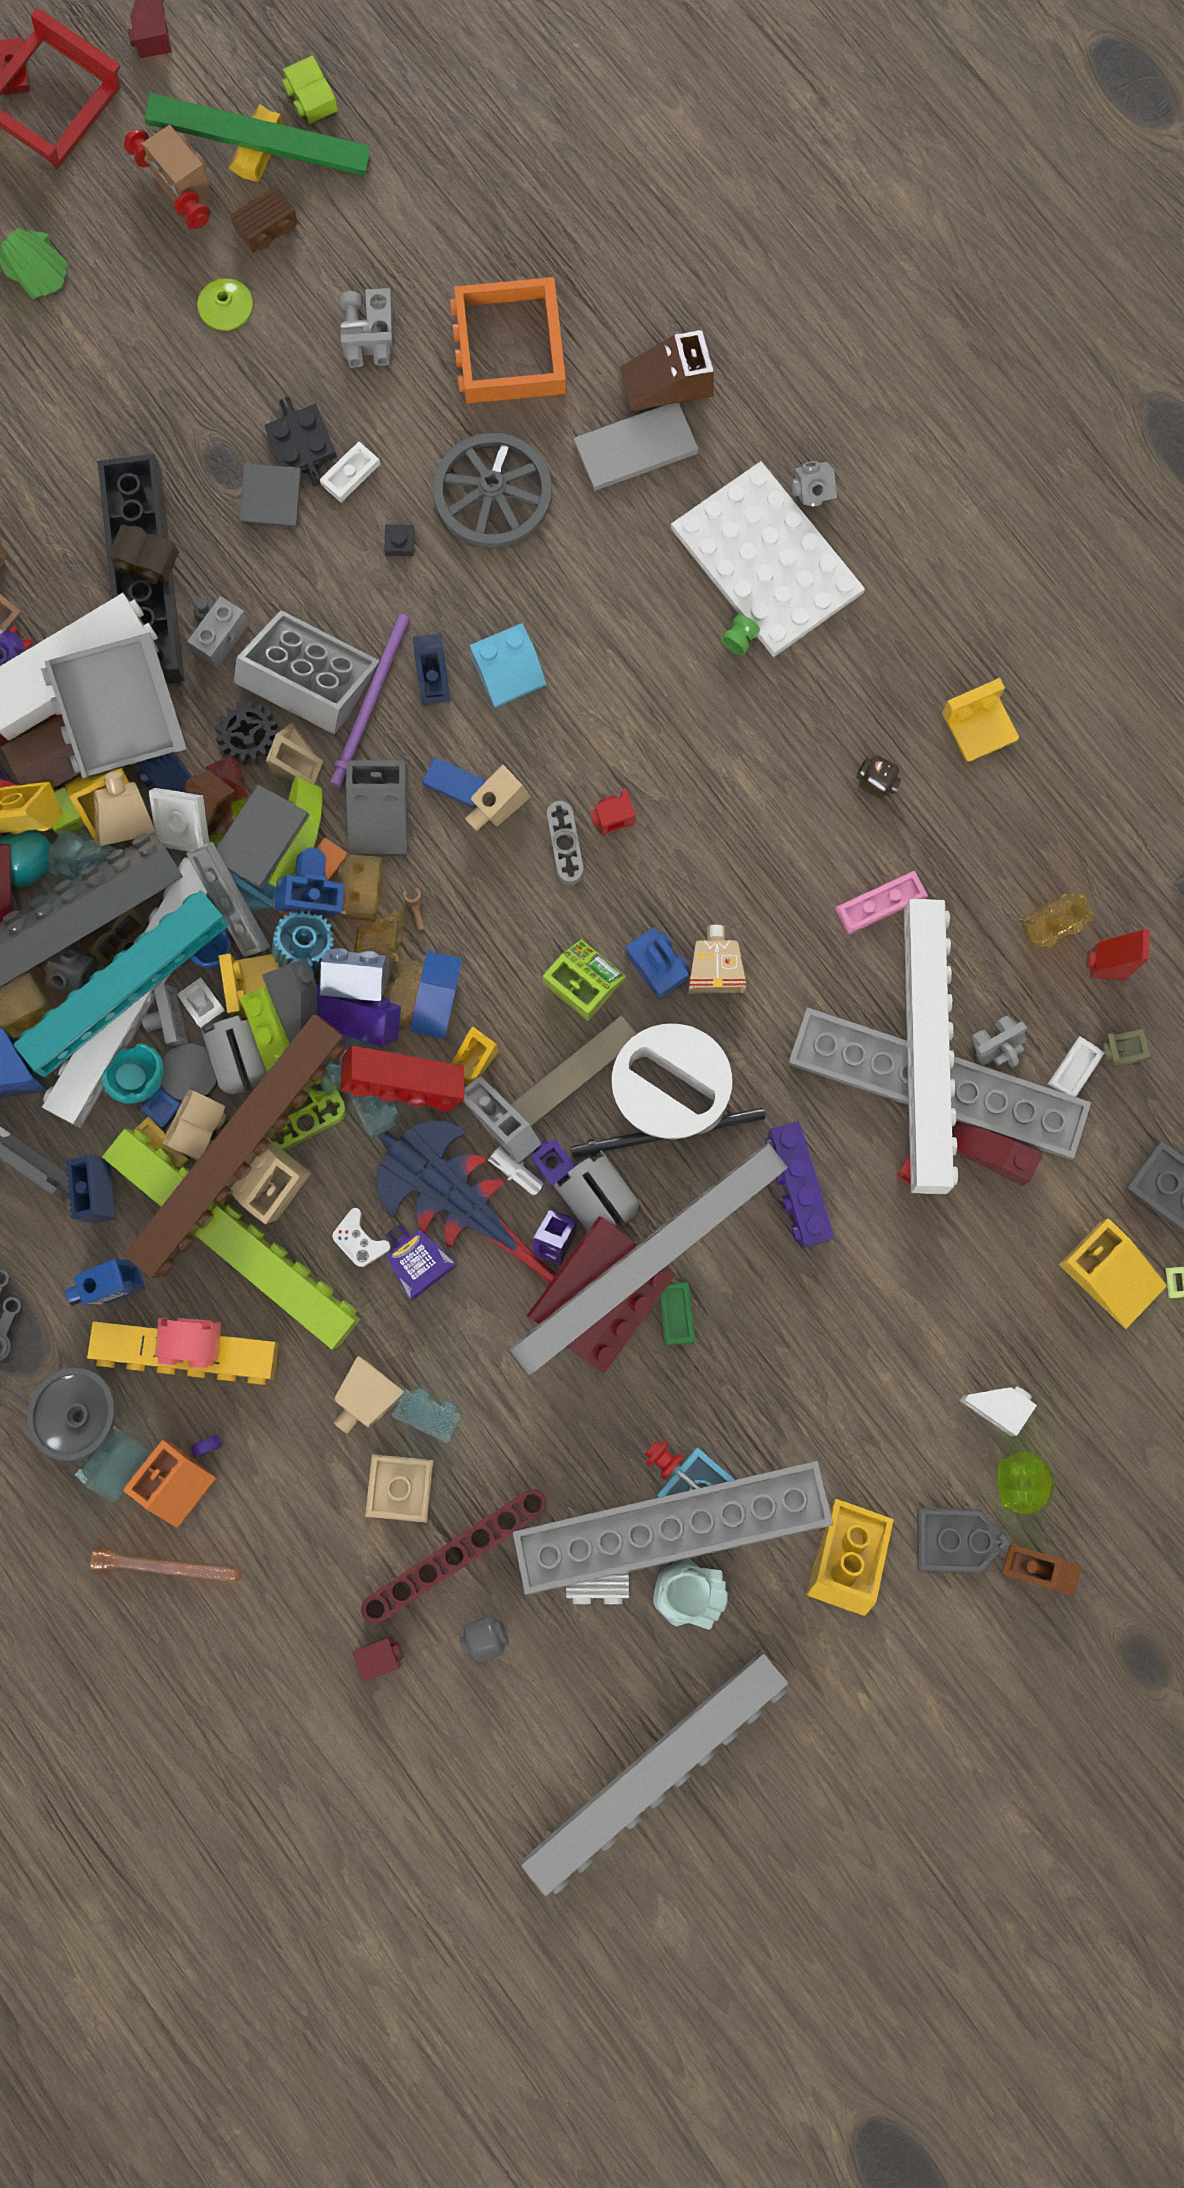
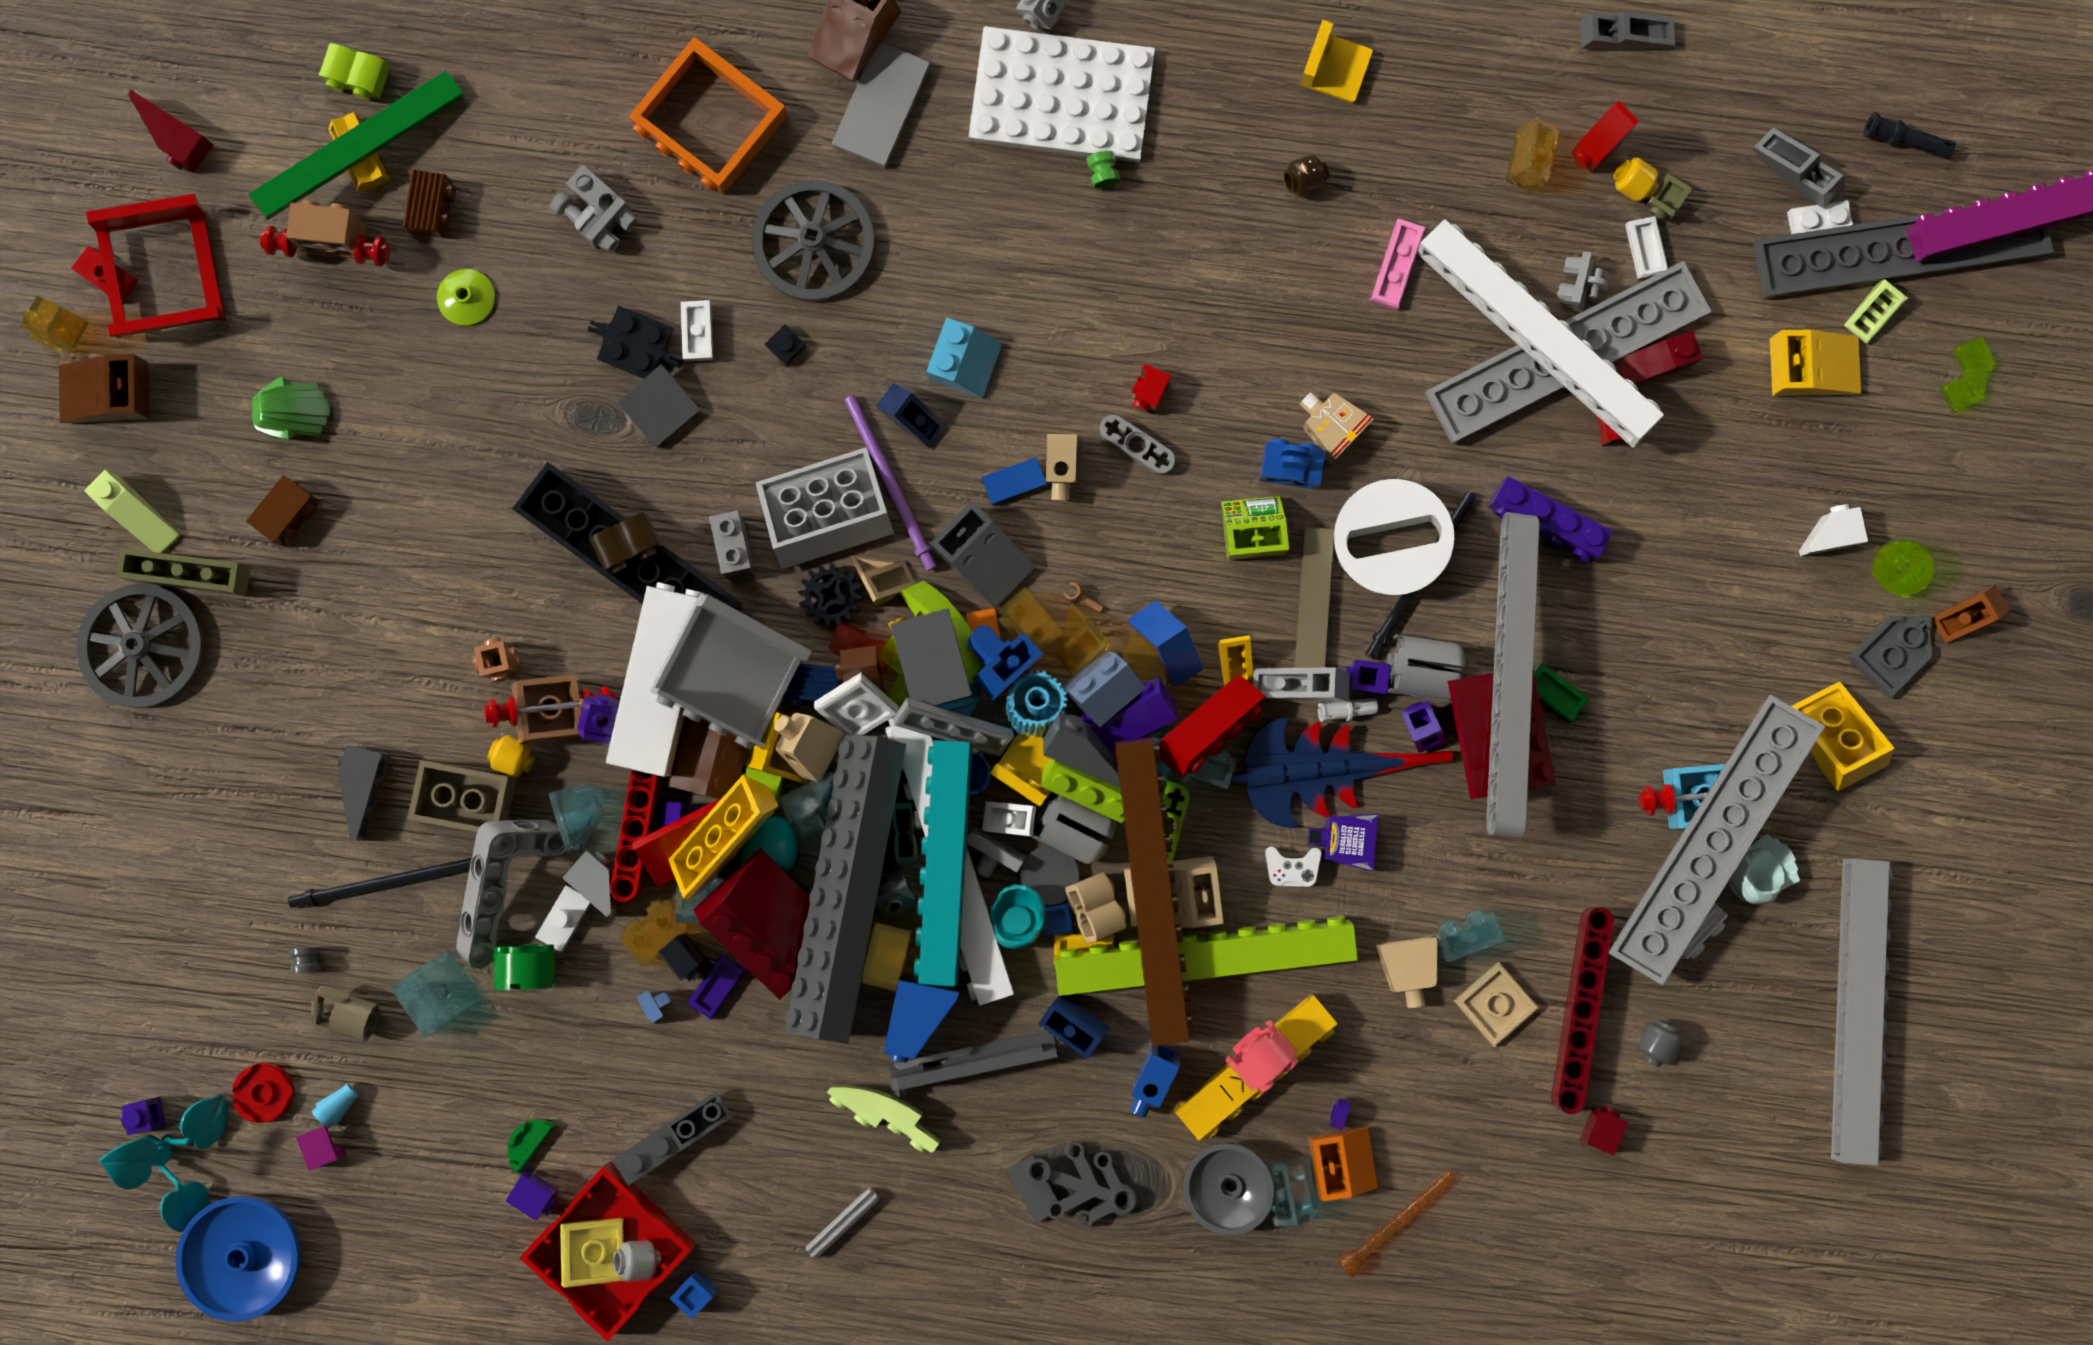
camera: 45 degrees left, 5 degrees up
dark grey piece [194,598,214,623] -> none
none -> yellow head [1613,158,1659,201]

